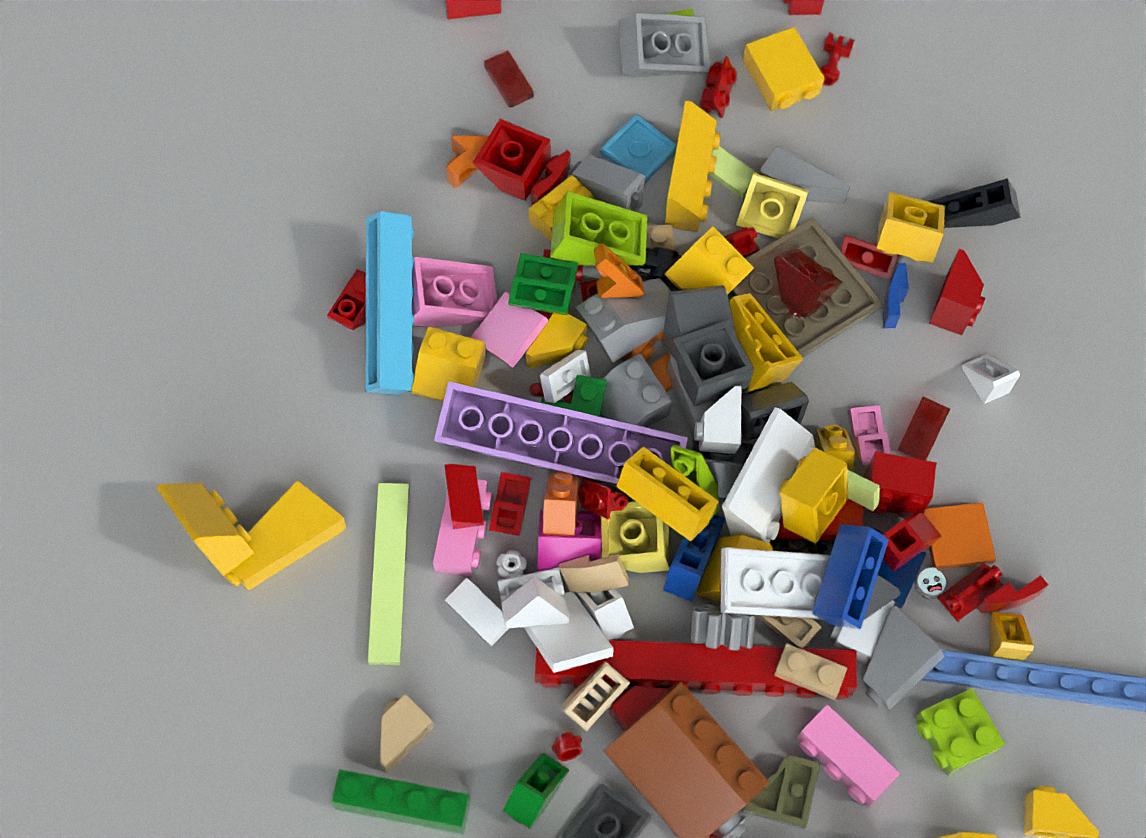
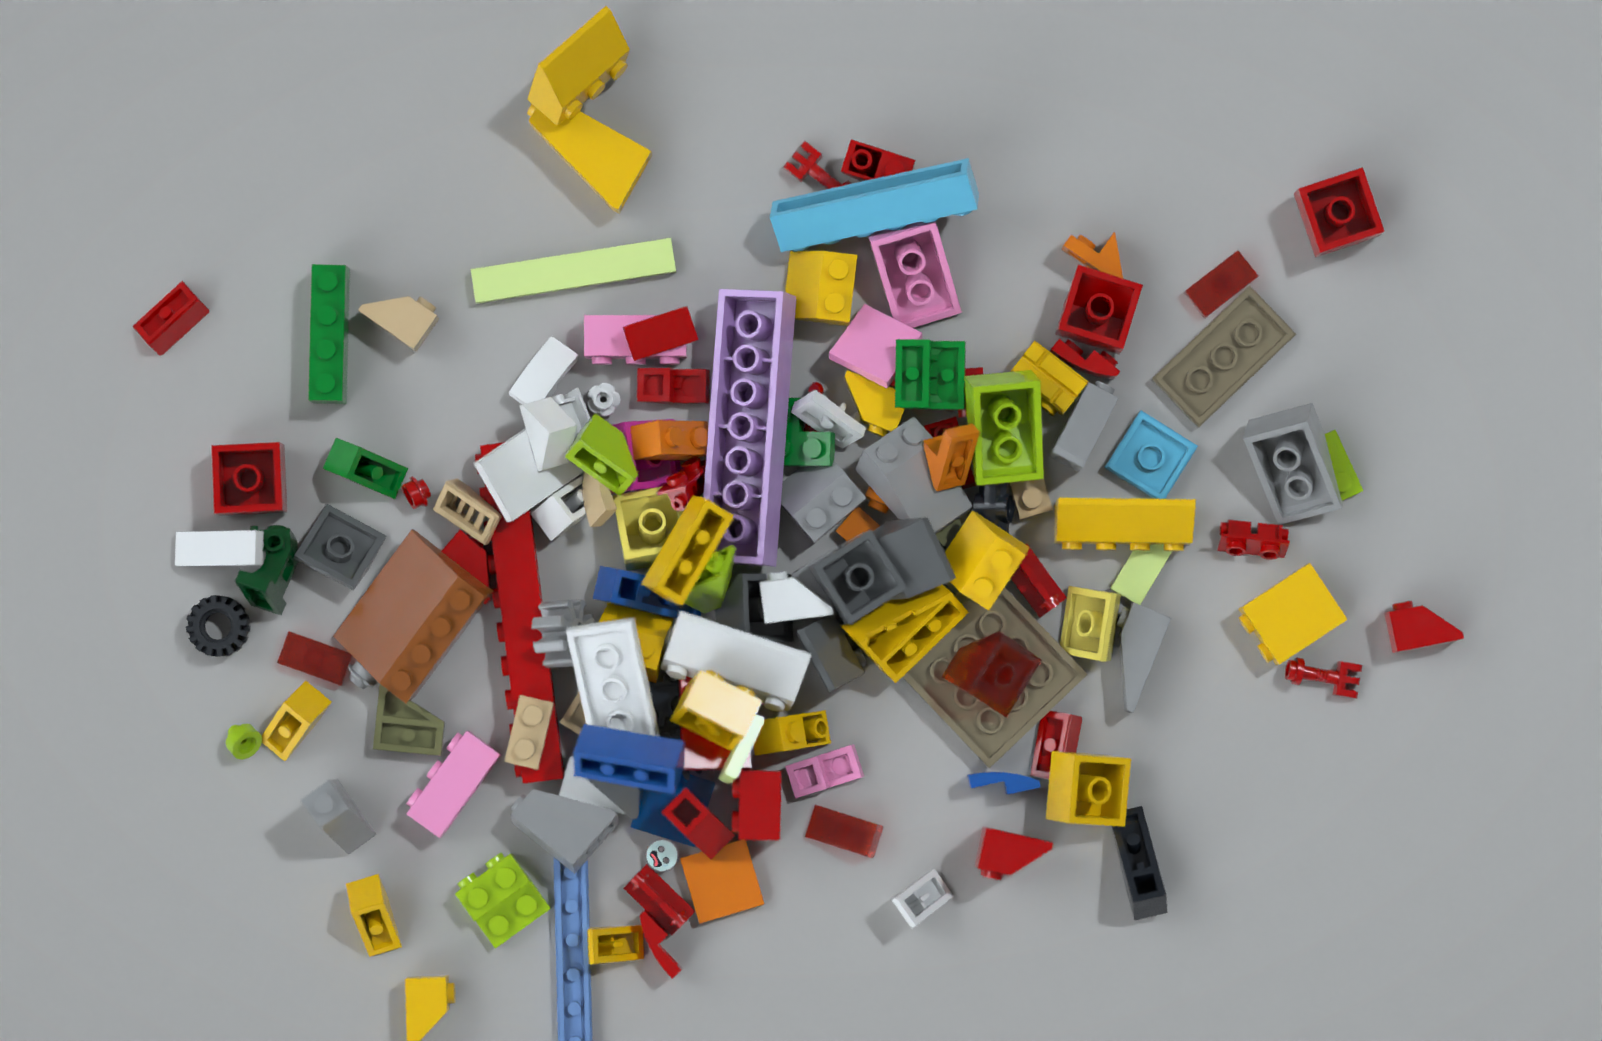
camera: 80 degrees right, 20 degrees up
none -> lime slope [565,413,638,496]
none -> red hinge [783,141,852,189]
none -> dark tan tile [1151,286,1296,428]

